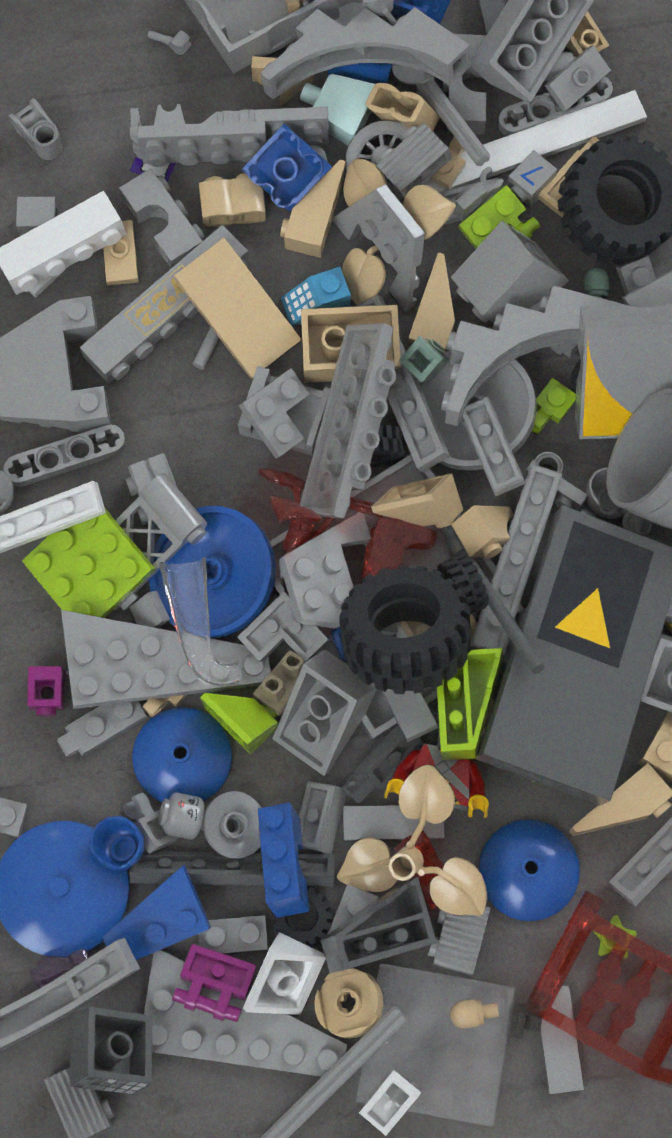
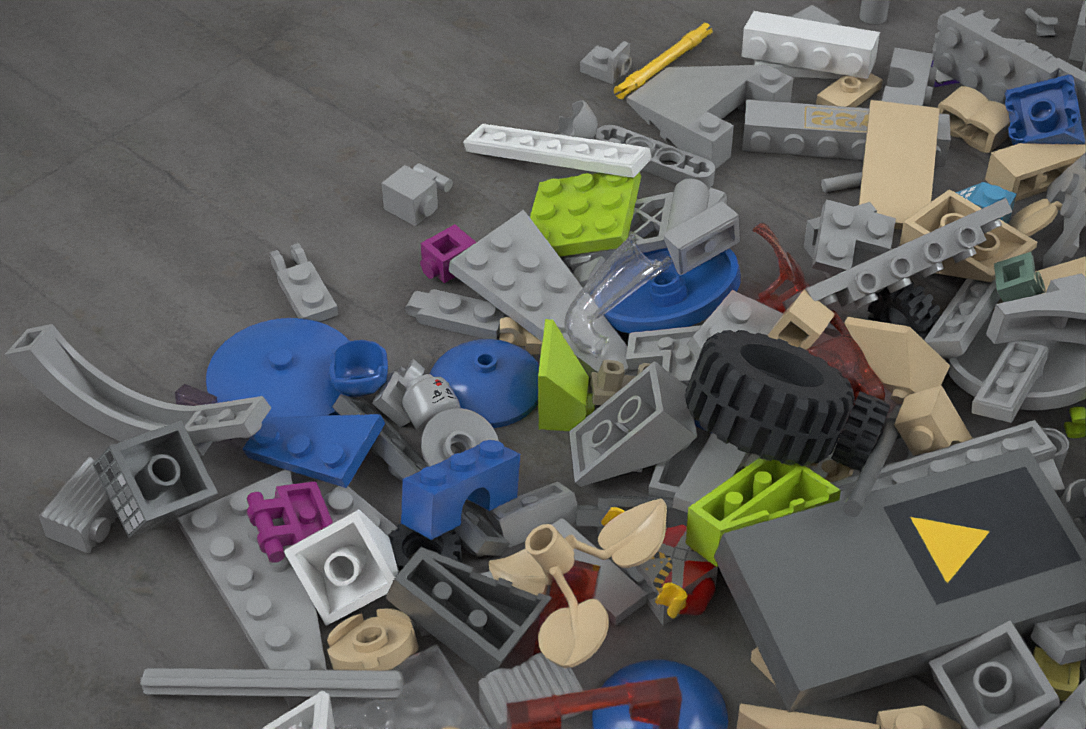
camera: 50 degrees right, 30 degrees down
none -> light grey slope [664,202,740,275]
none -> tan brick [768,289,835,350]

